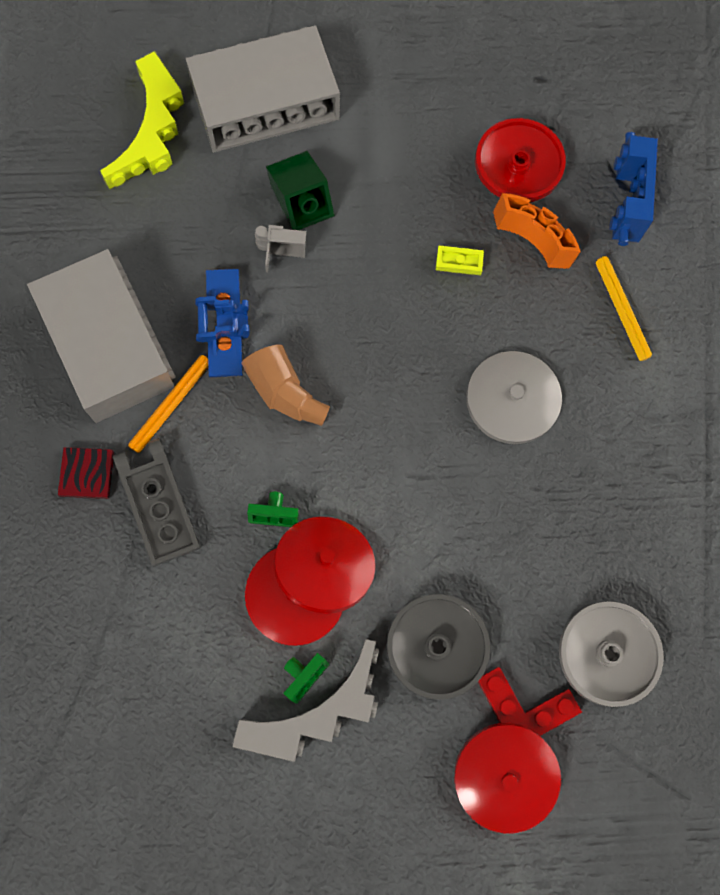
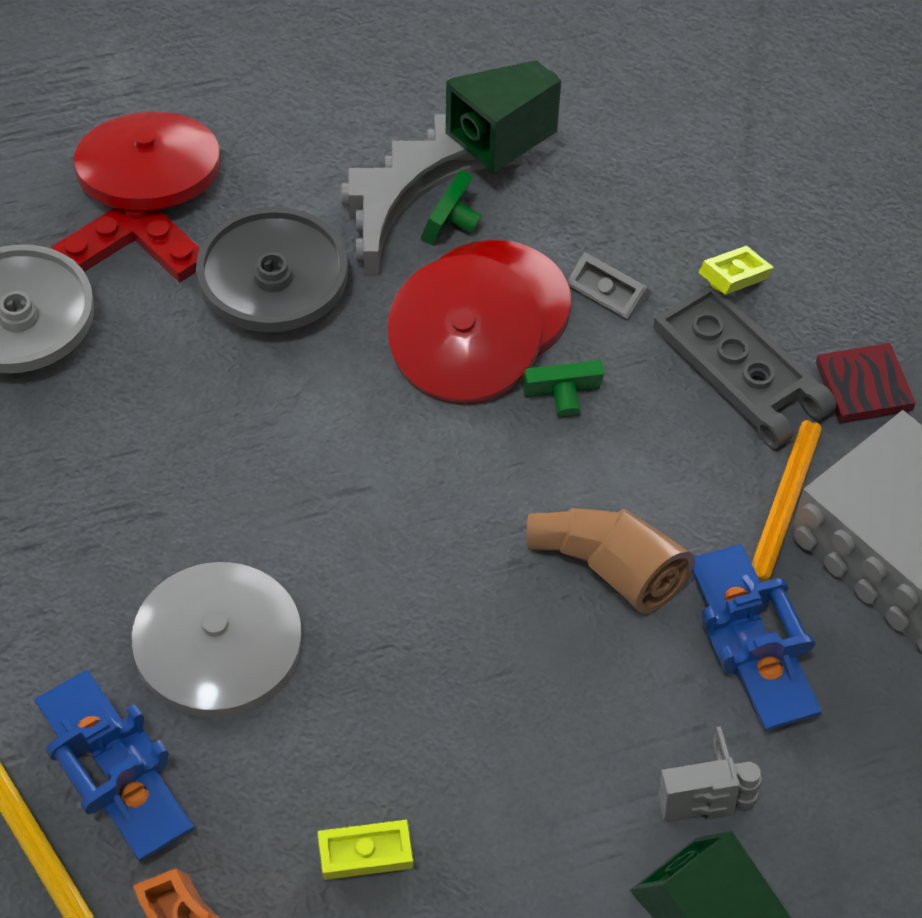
camera: 170 degrees right, 20 degrees down
none -> blue piece [34,670,195,863]
none -> dark green slope [445,60,561,173]
none -> light grey slope [567,252,651,320]
none -> neon yellow plate [698,246,774,295]

